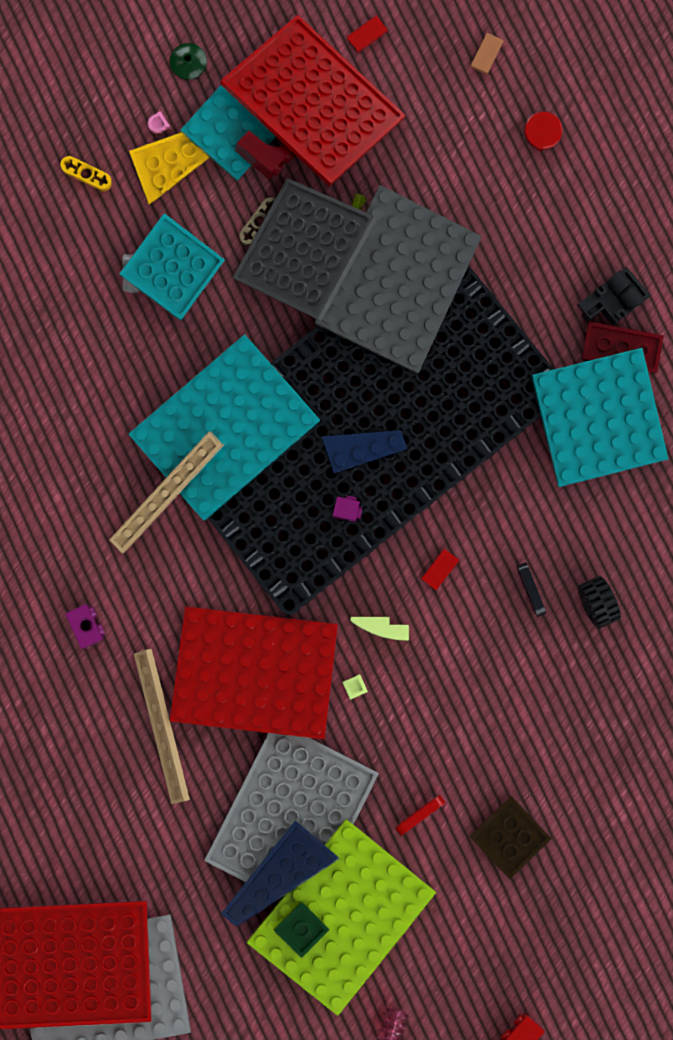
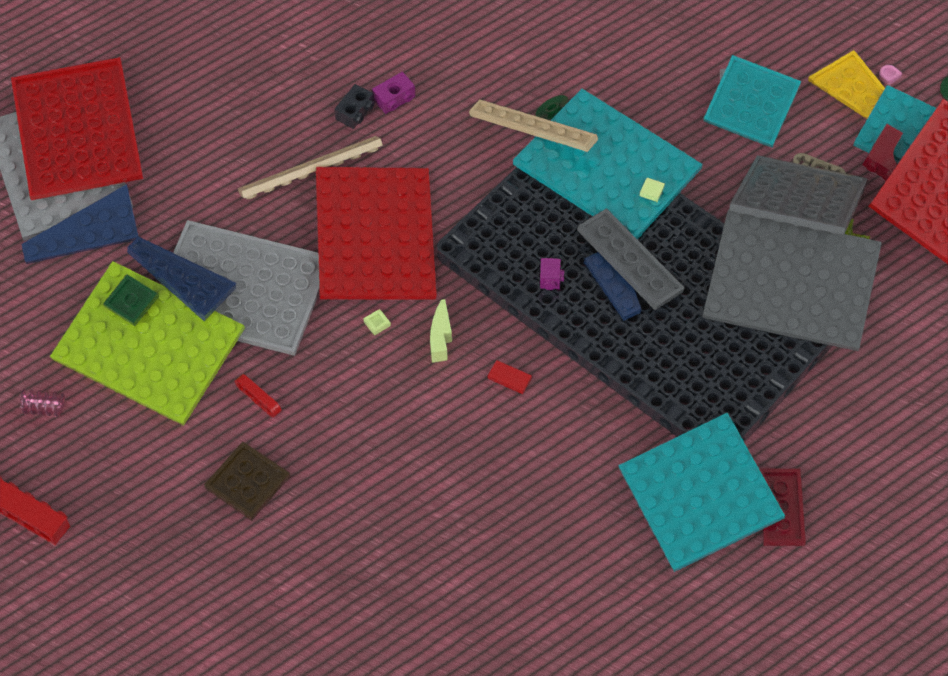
camera: 80 degrees right, 25 degrees down
yellow beam [60,156,112,191] -> none
black beam [516,562,546,617] -> none
black plate [577,267,651,326] -> none
black tyre [578,576,621,629] -> none
none -> dark blue wing [22,184,139,264]
none -> black brick [334,84,375,129]
none -> dark green dish [536,95,569,120]
none -> dark grey plate [577,208,684,310]
none -> yellowish green tile [640,178,665,202]

